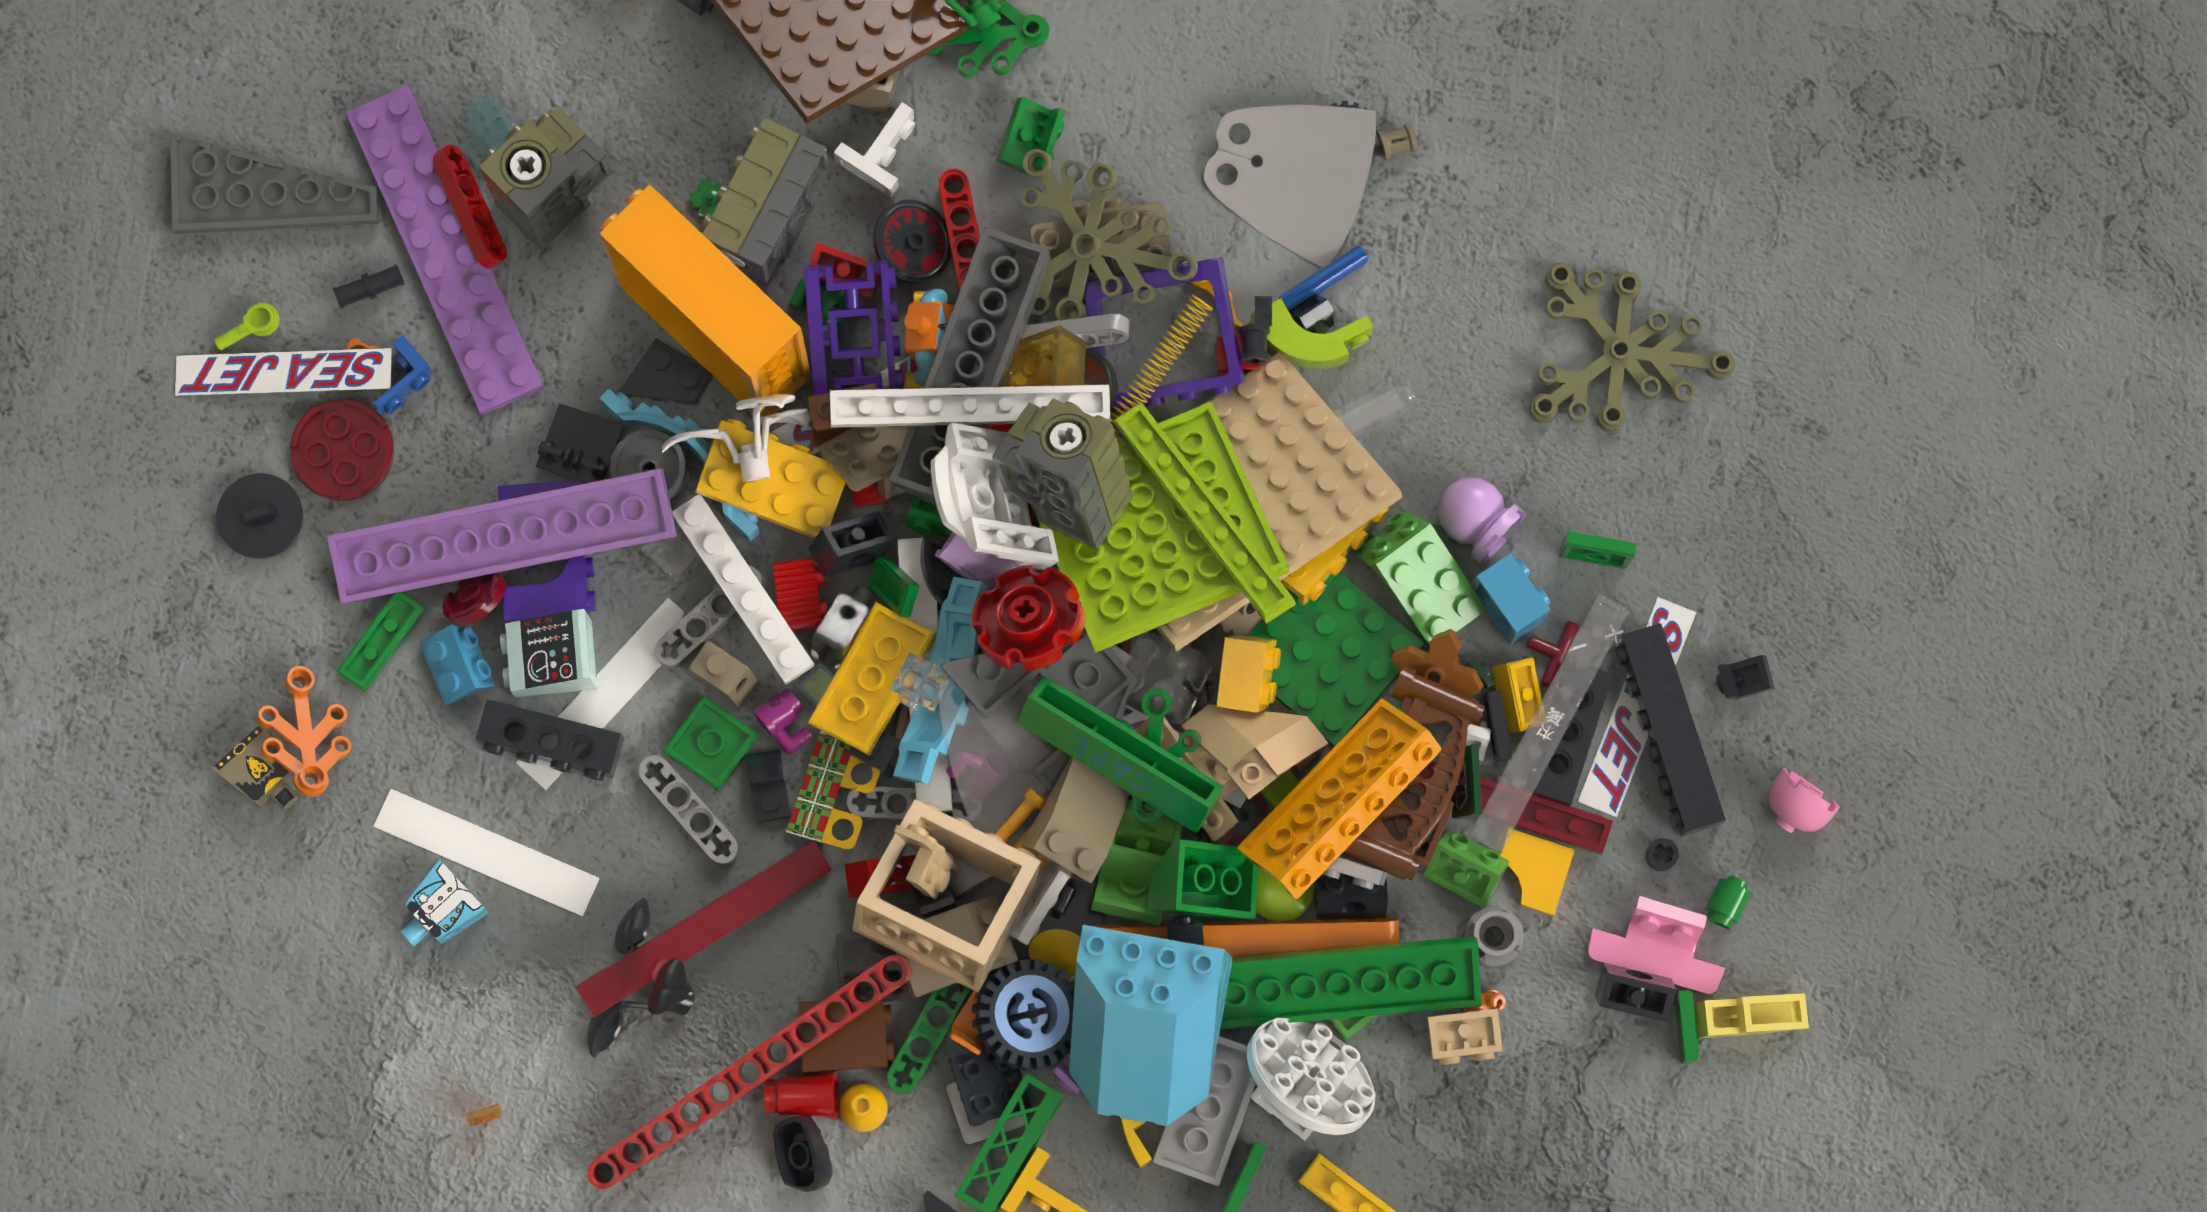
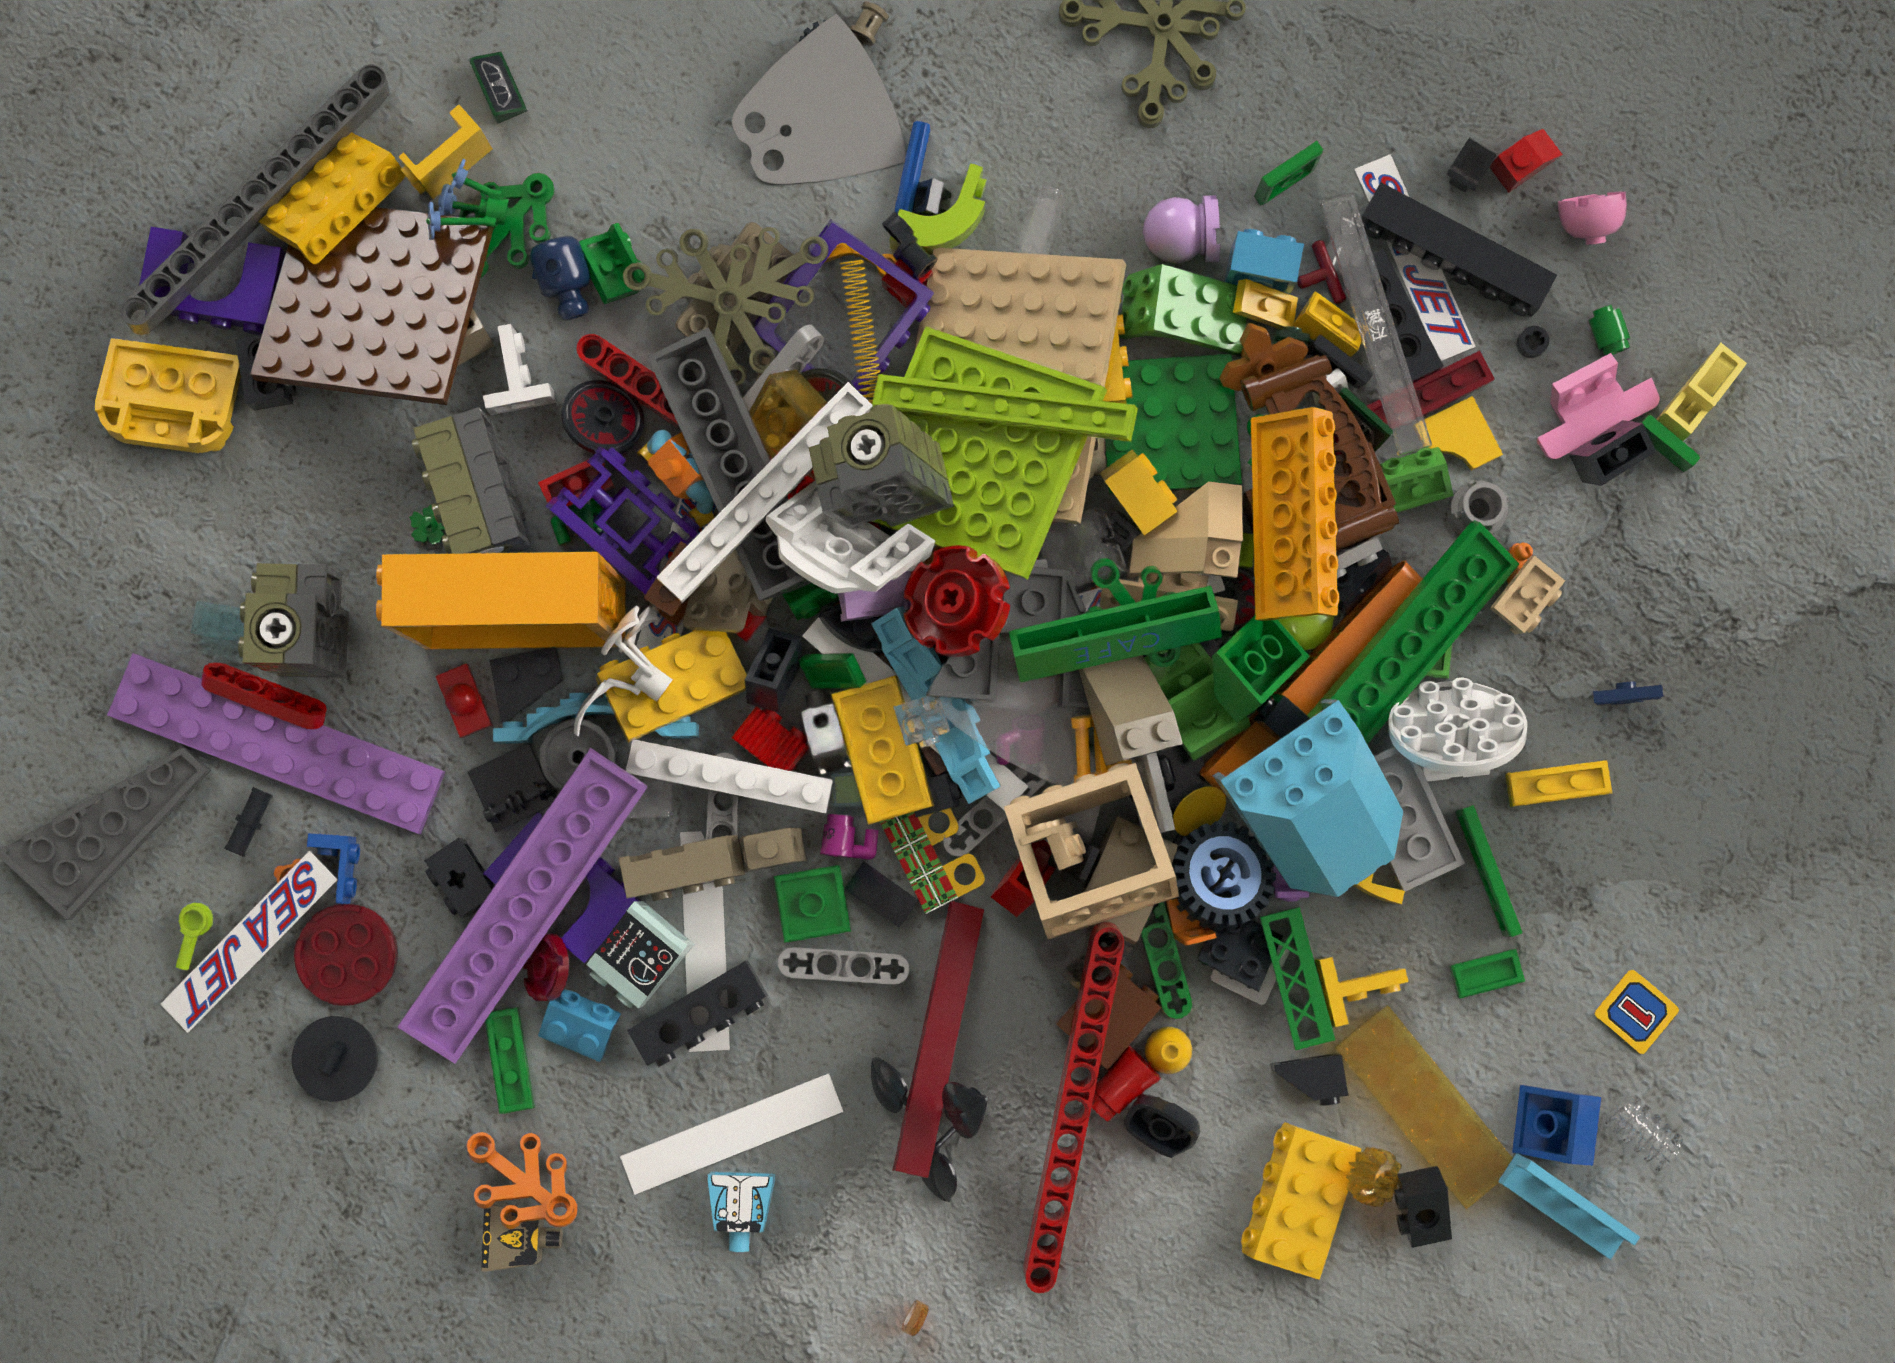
camera: 40 degrees left, 5 degrees up
none -> black brick [424,838,495,917]
none -> red tile [435,663,493,738]
none -> dark blue piece [530,236,590,321]
none -> dark tan wedge [619,835,745,901]
none -> yellow plate [1233,279,1298,331]
none -> red slope [1489,129,1563,193]
none -> dark blue plate [1593,681,1664,705]

